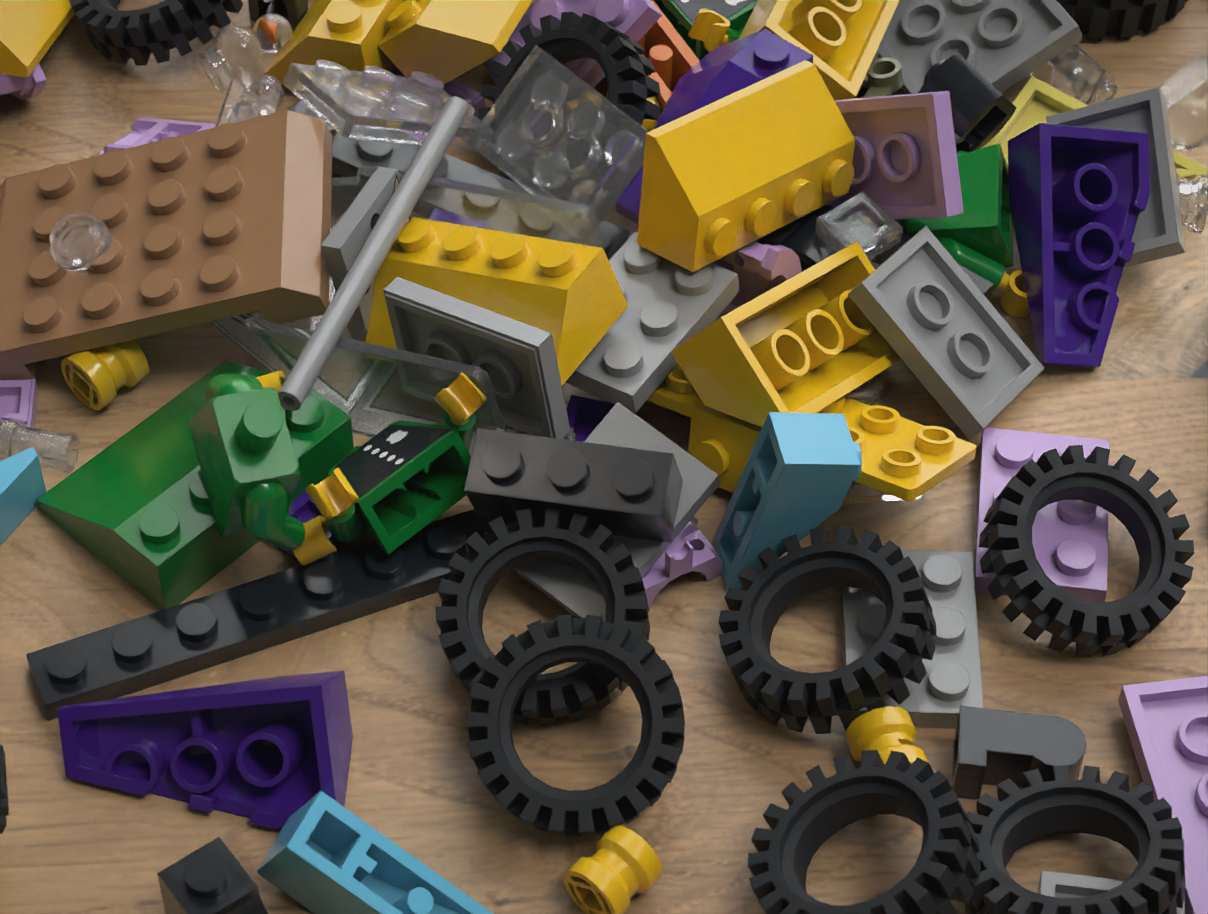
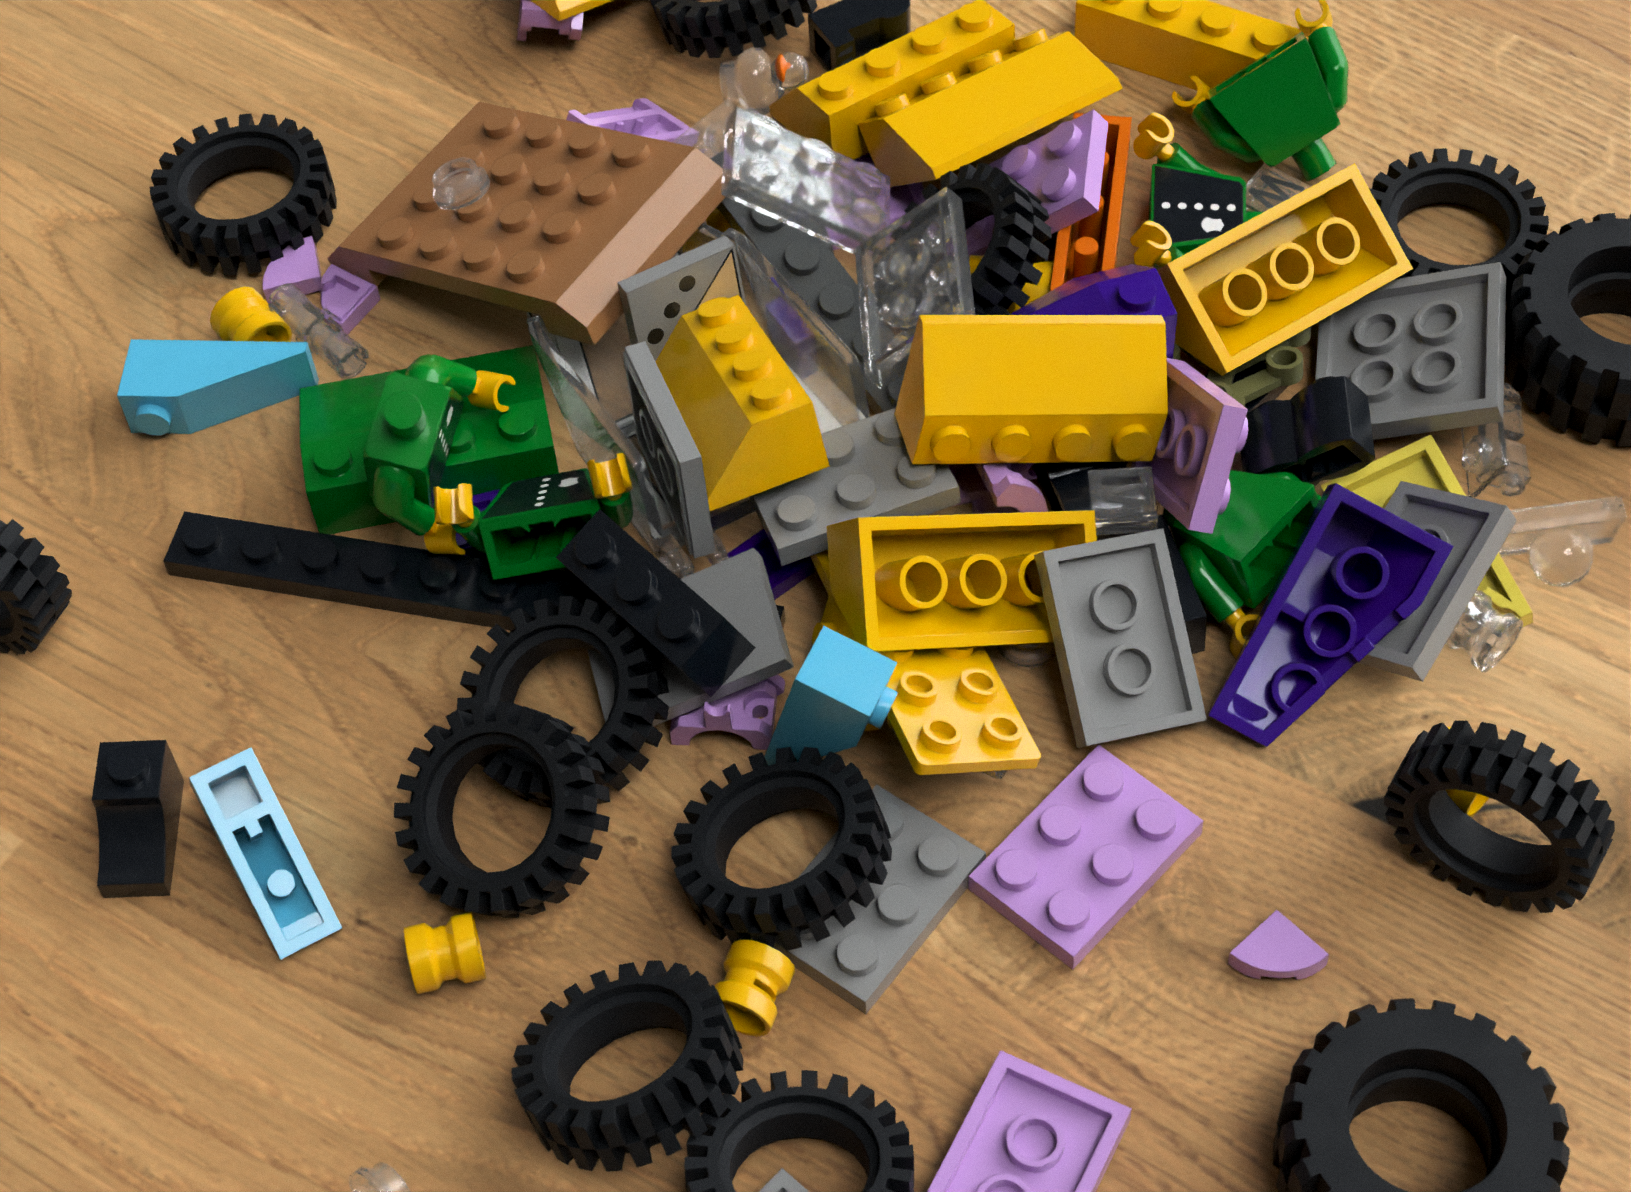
camera: 40 degrees right, 5 degrees up
dark purple wedge [57,671,353,829] -> none
yellow wheel [60,339,150,411] -> none
light grey piece [278,96,469,411] -> none
leg [952,706,1087,800] -> none
black tyre [979,445,1194,657] -> none

